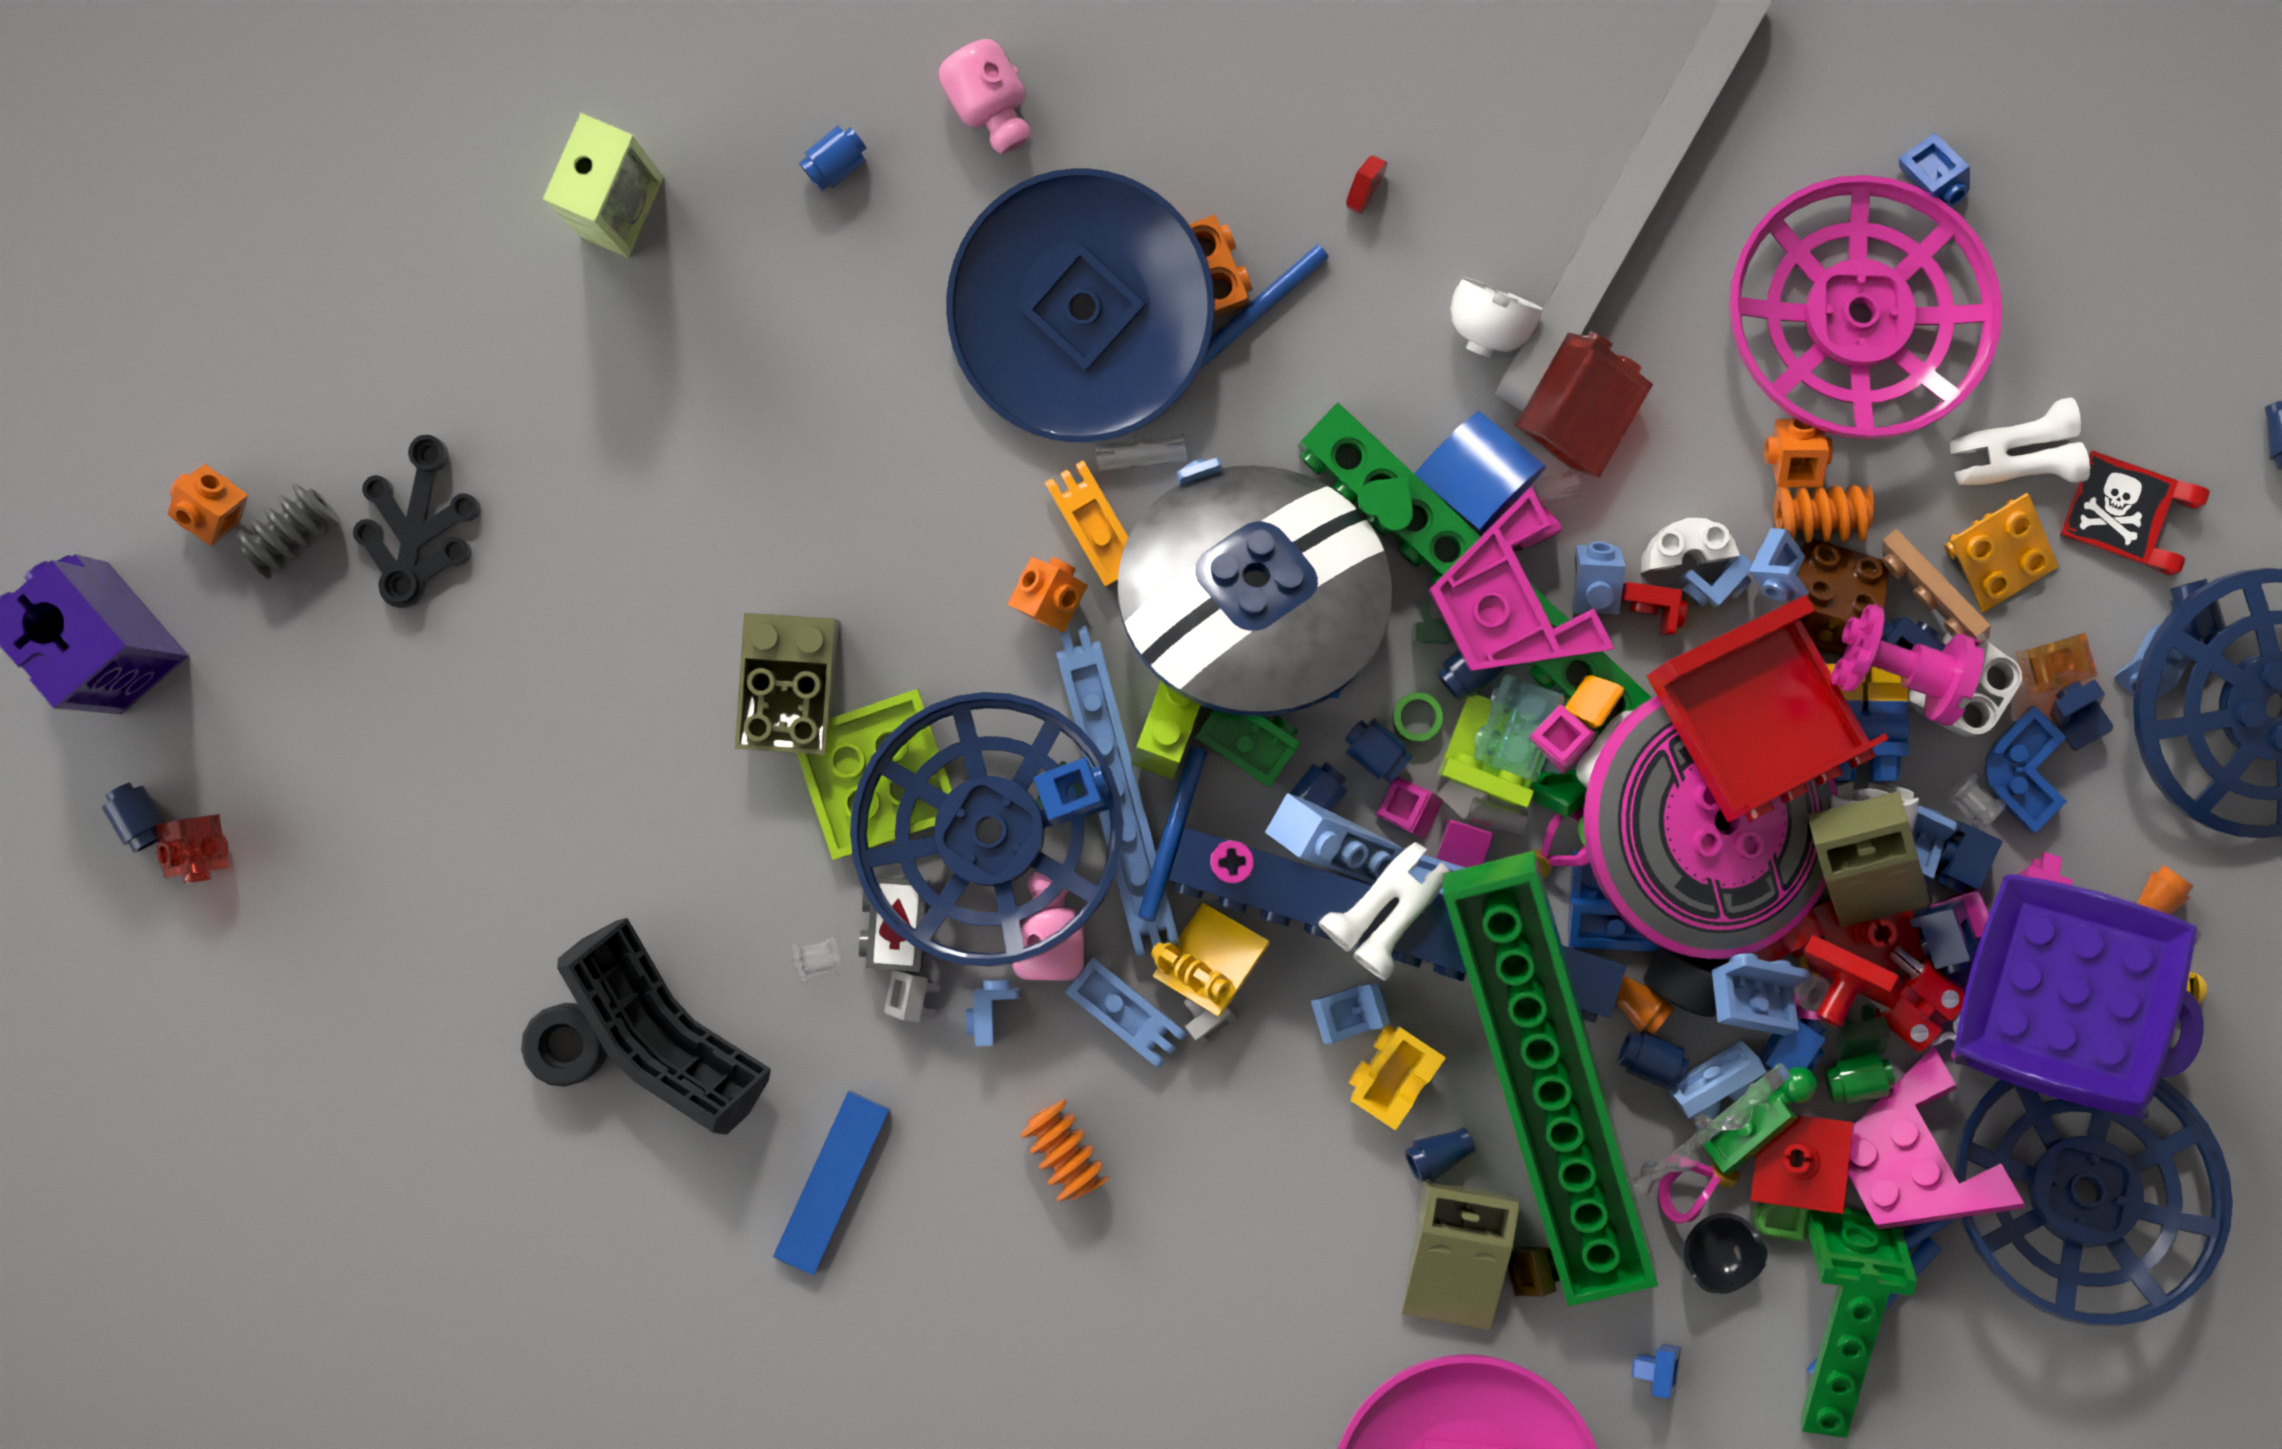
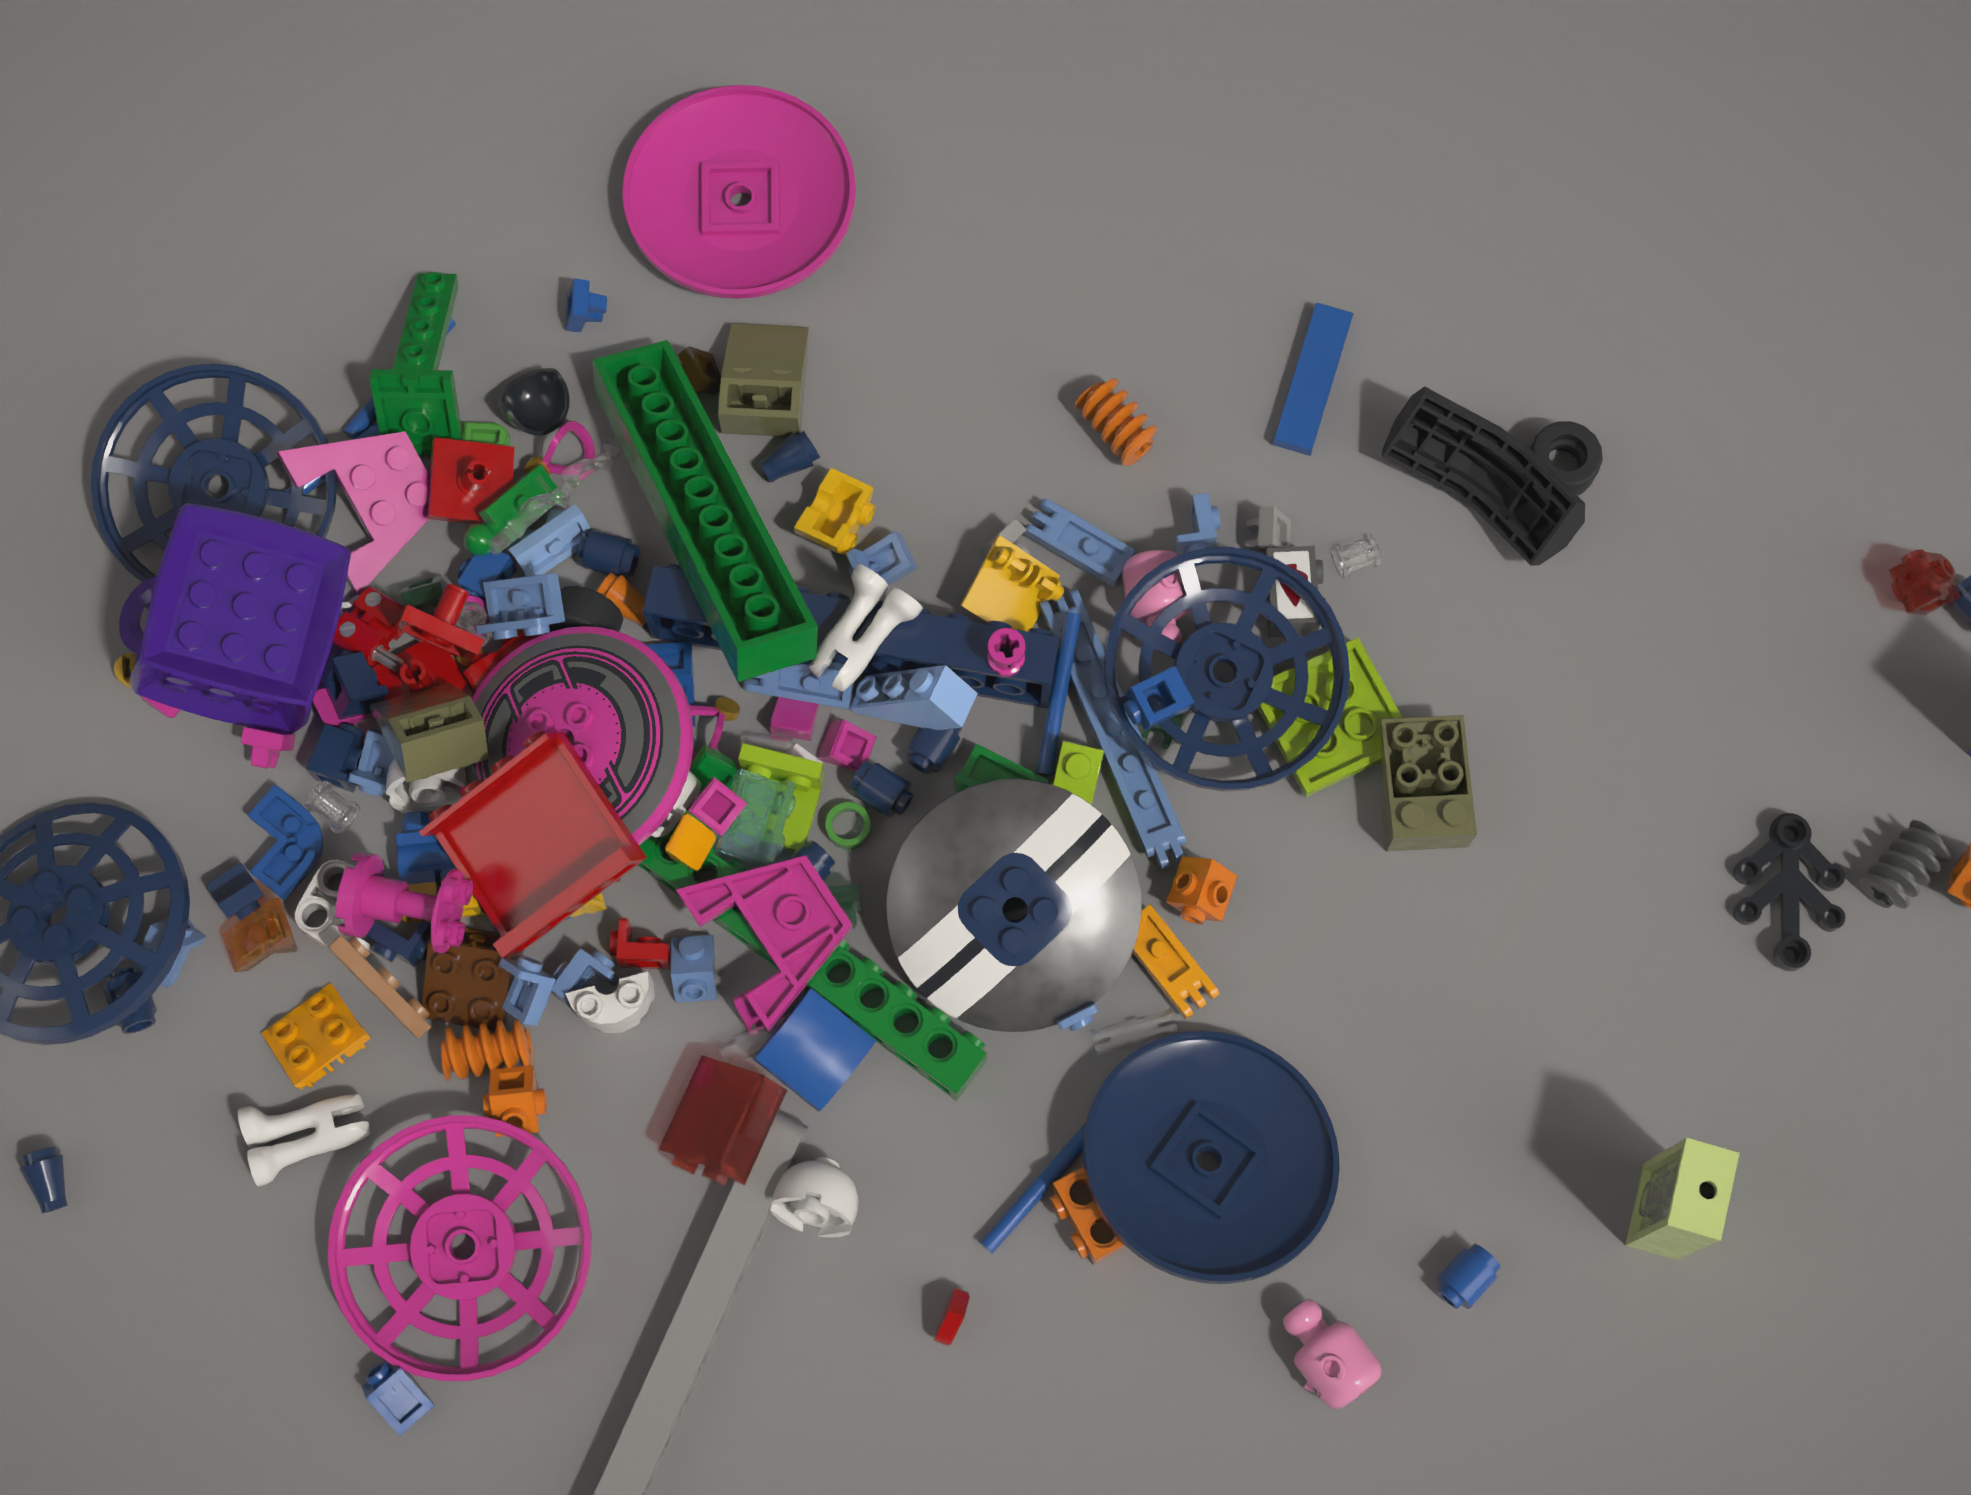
camera: 175 degrees right, 15 degrees down
green tile [1357,476,1413,532] -> none
green brick [1824,1052,1895,1106] -> none
flag [2059,450,2210,576] -> none
orange cone [2137,865,2194,915] -> none

